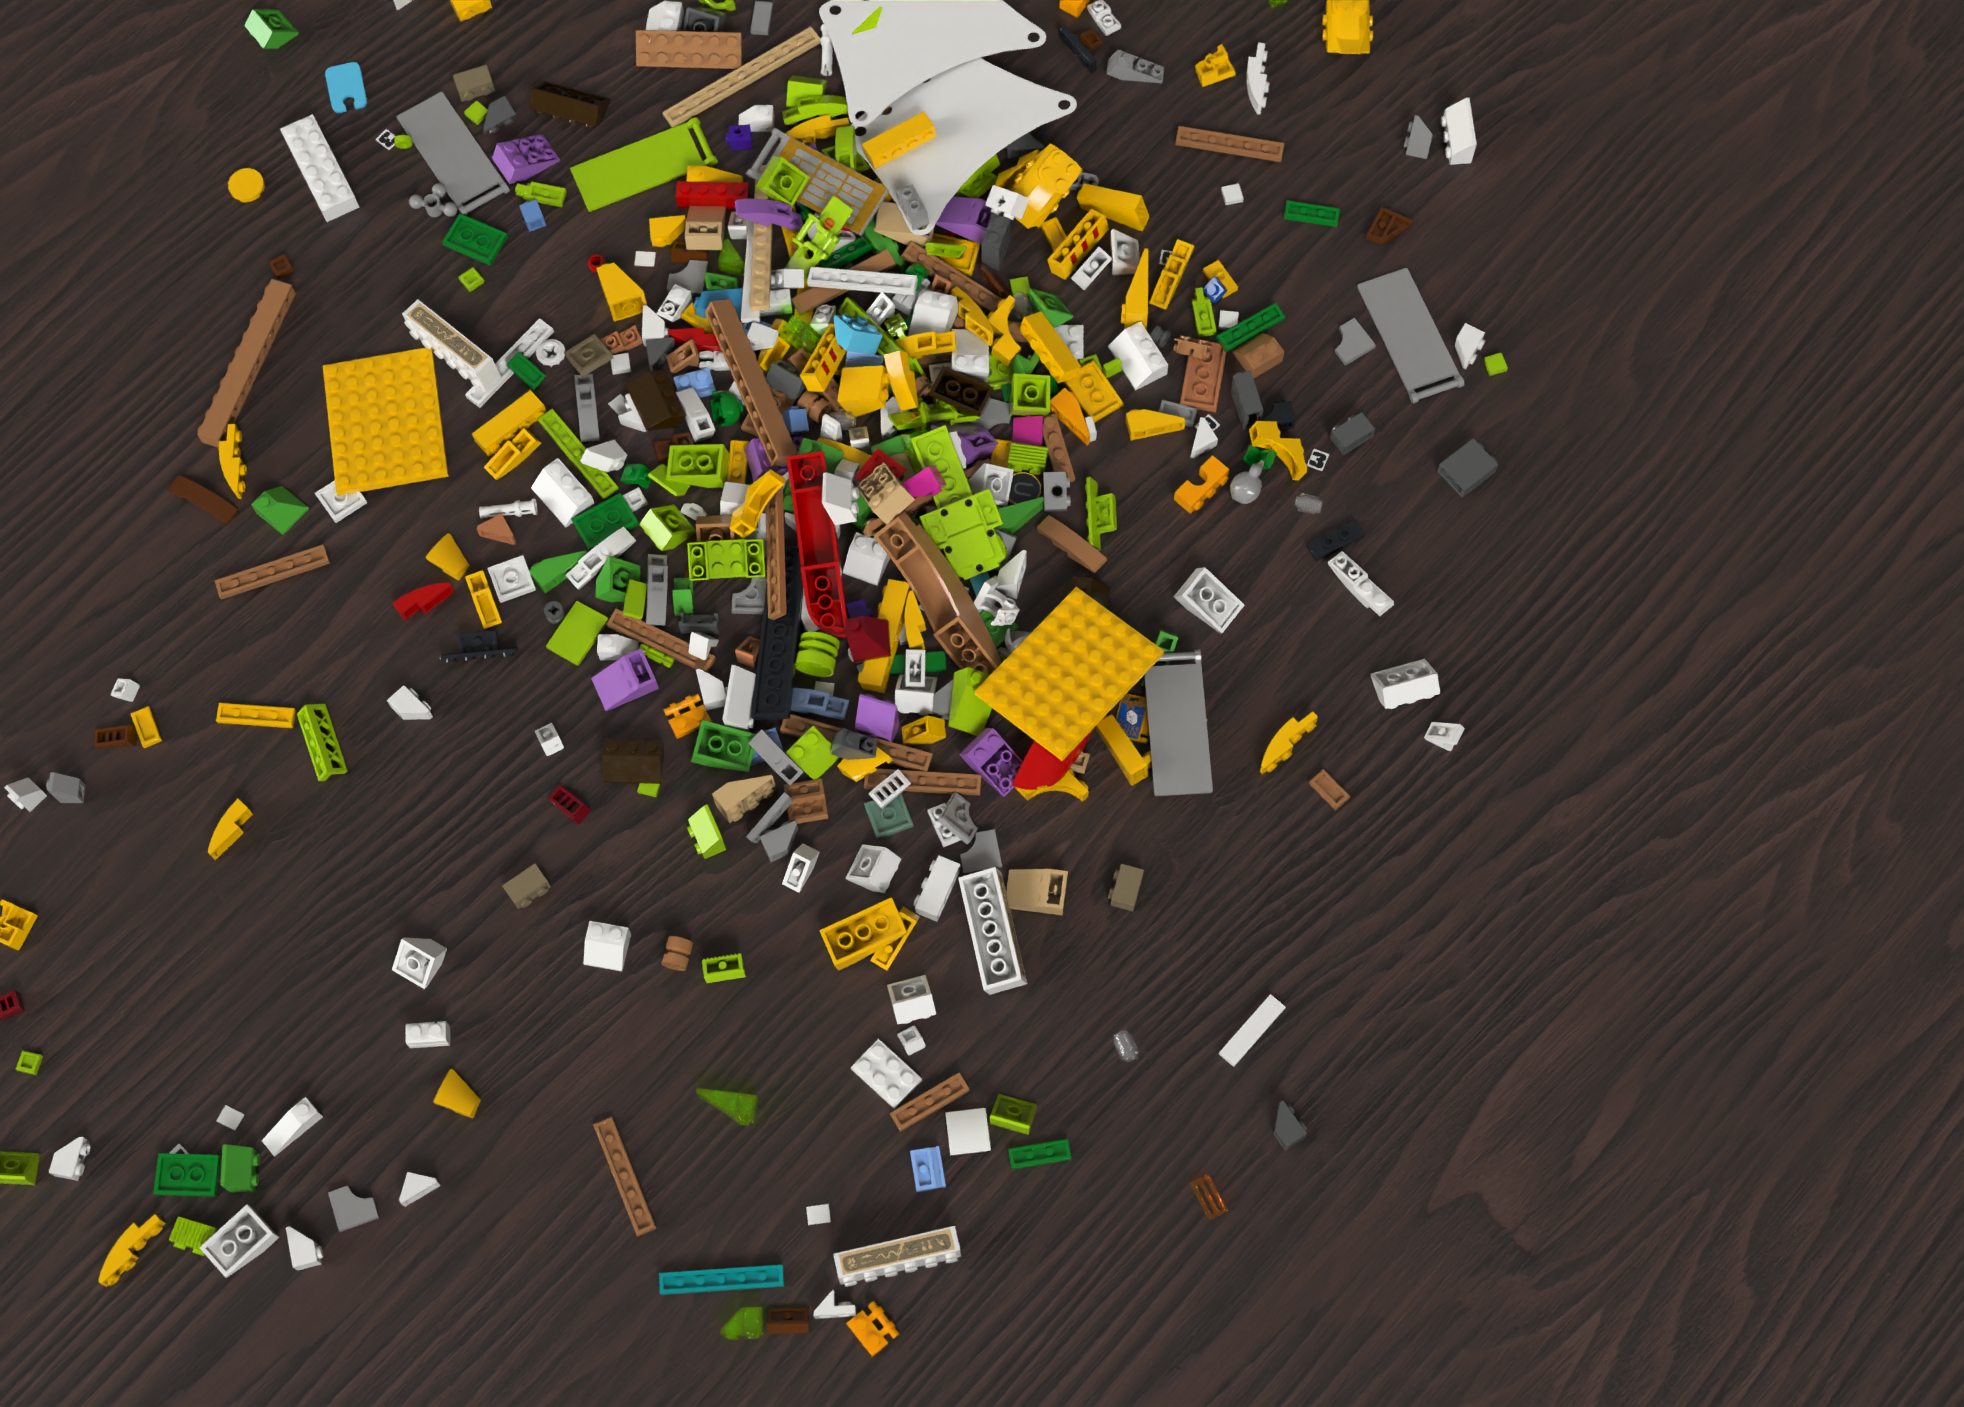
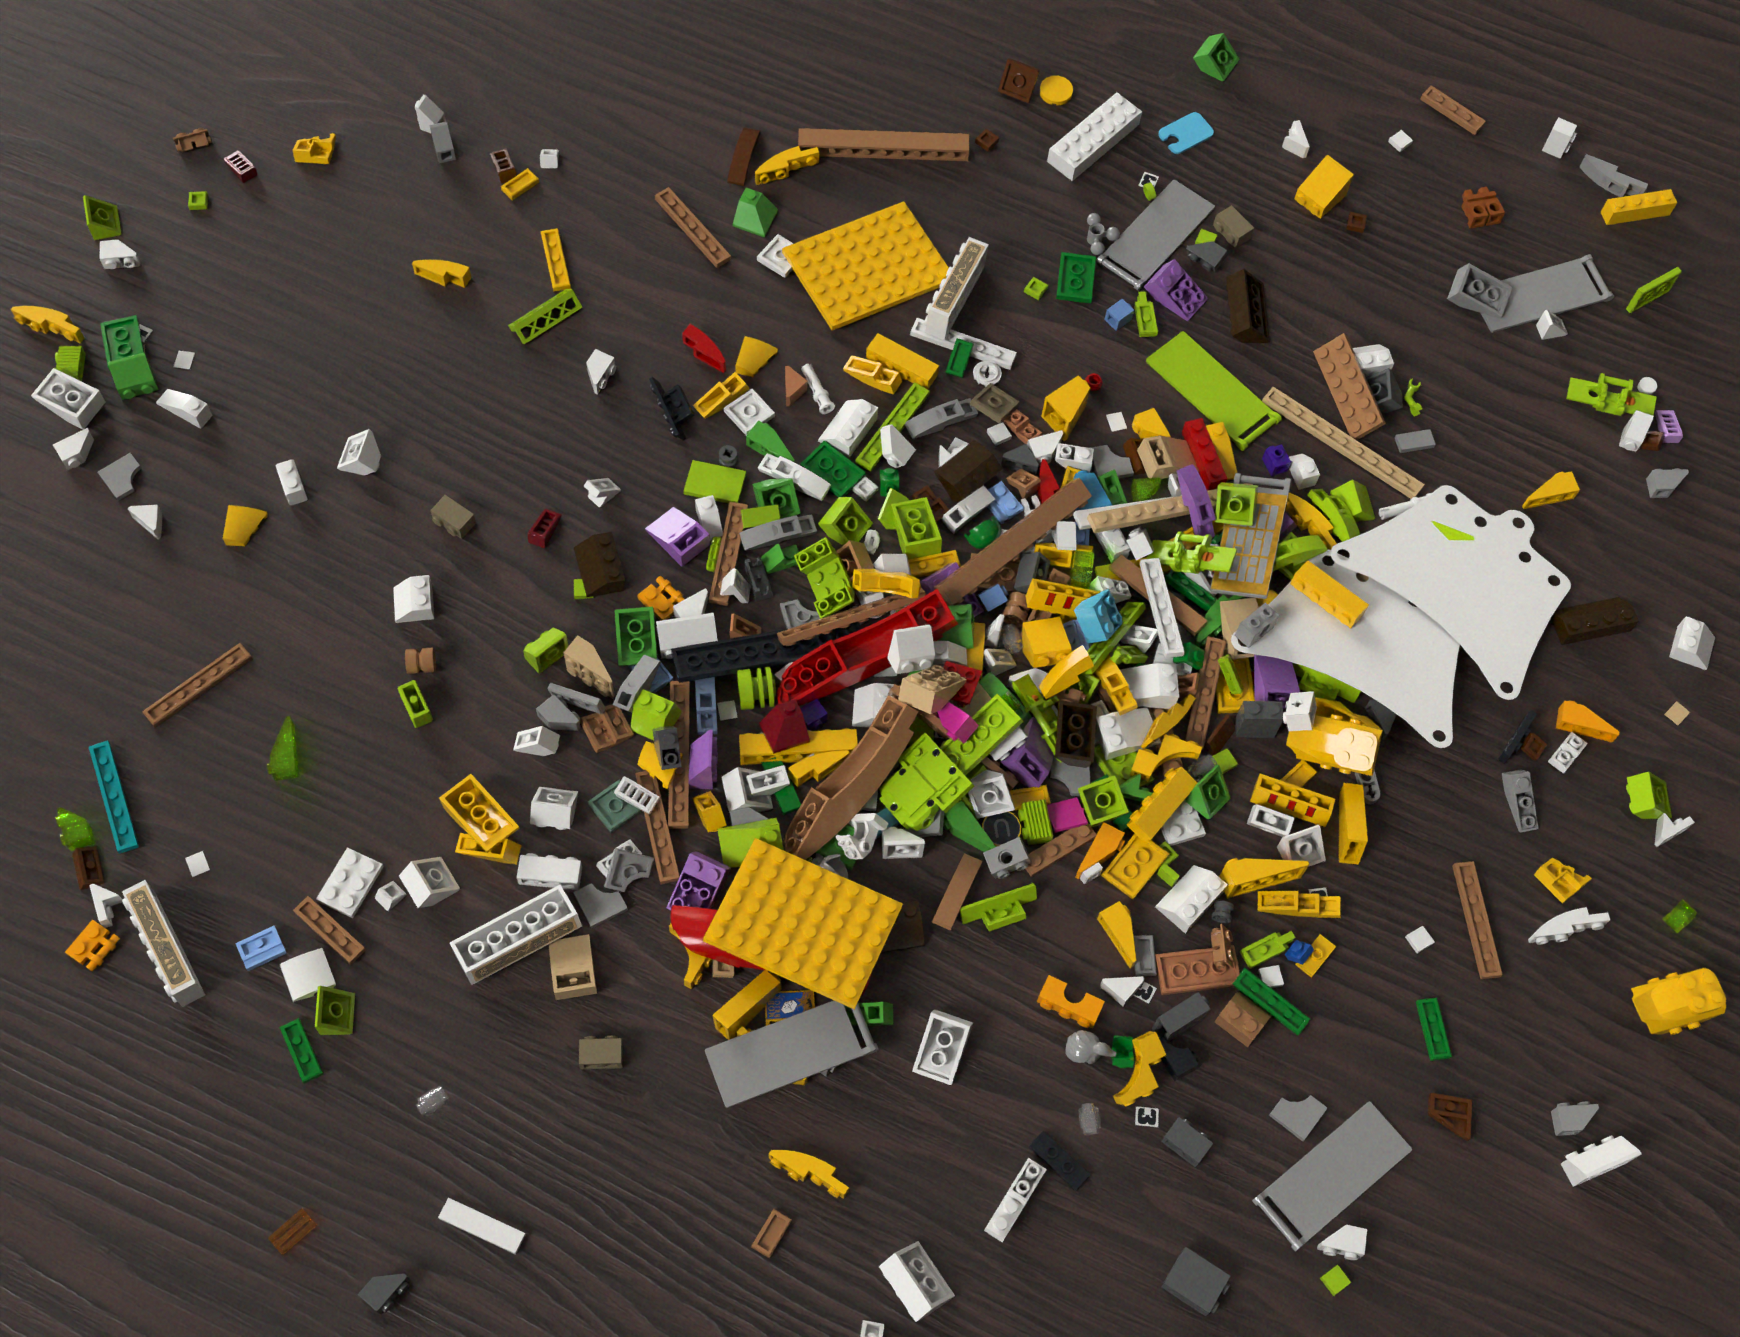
camera: 65 degrees right, 5 degrees down
none -> reddish brown tile [998,58,1040,103]

